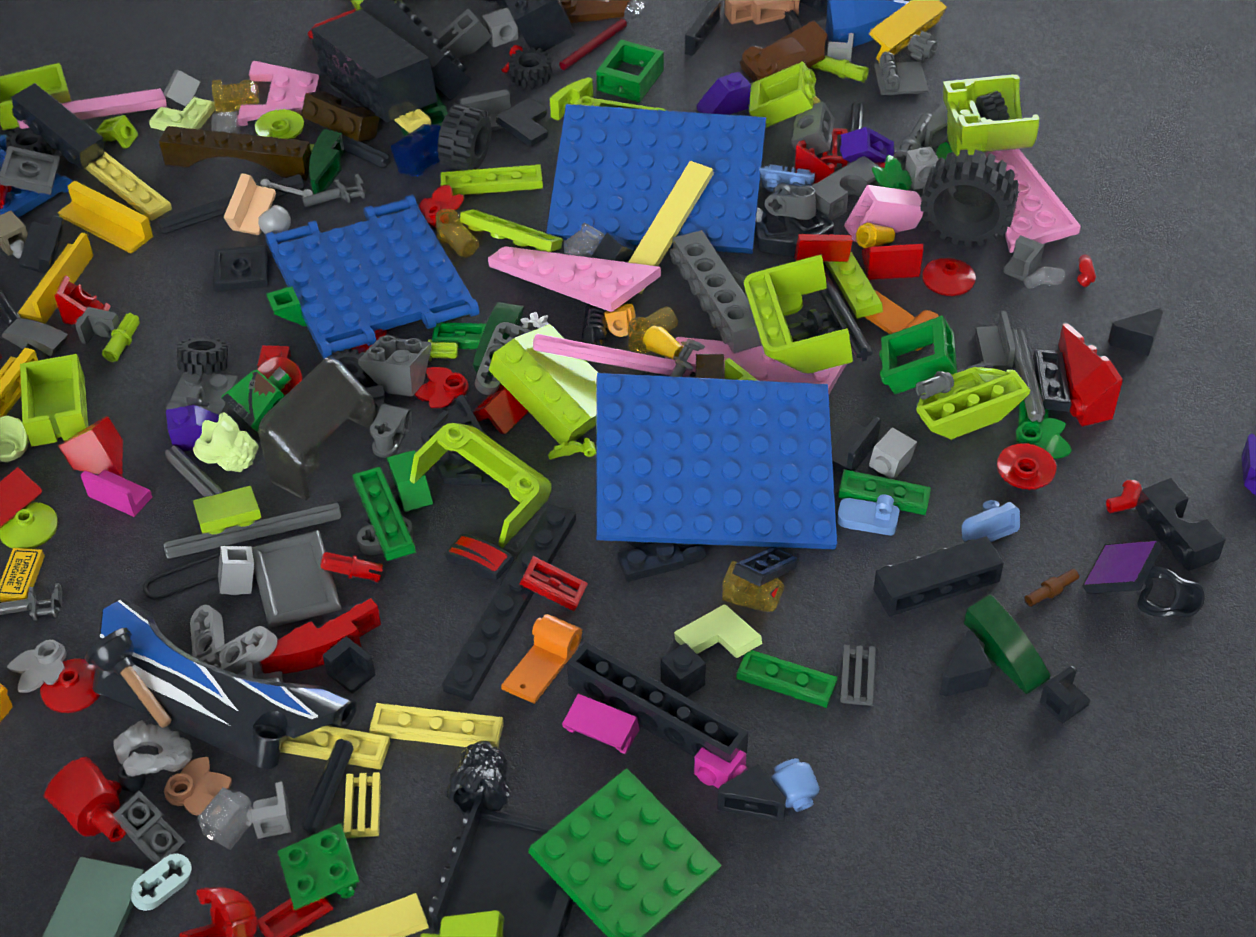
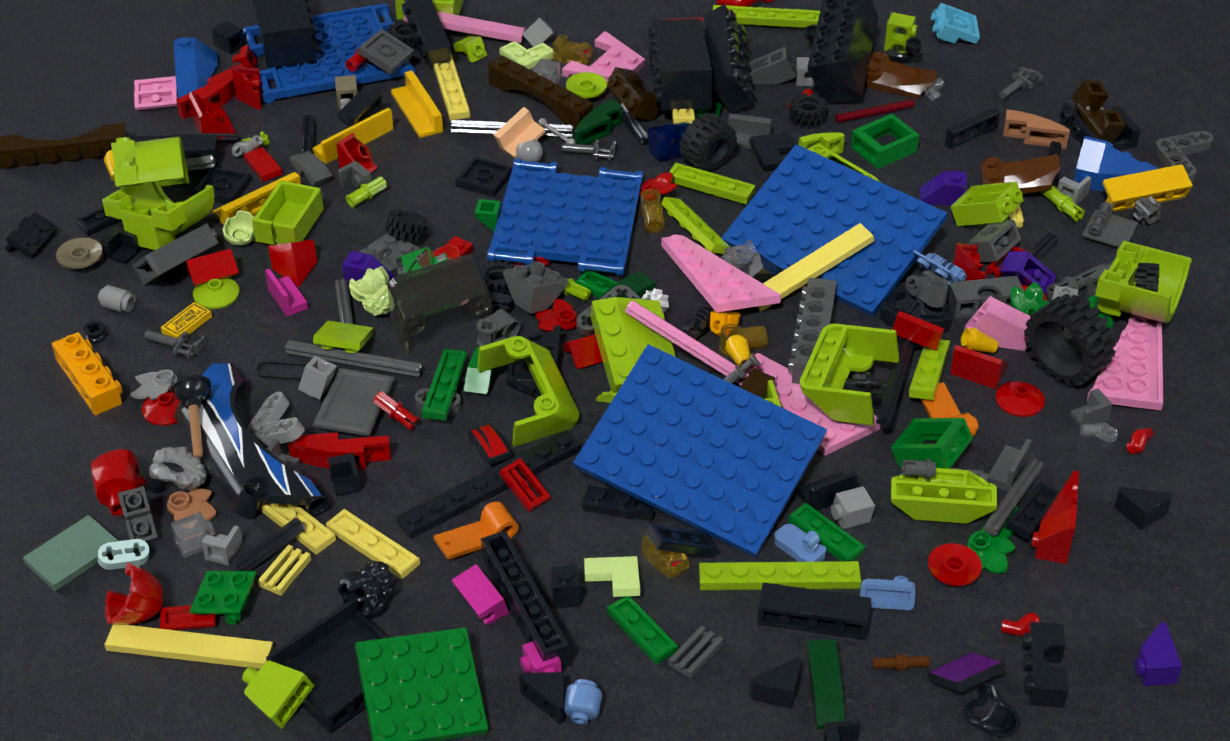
camera: 30 degrees right, 5 degrees down
none -> lime plate [699,561,861,590]

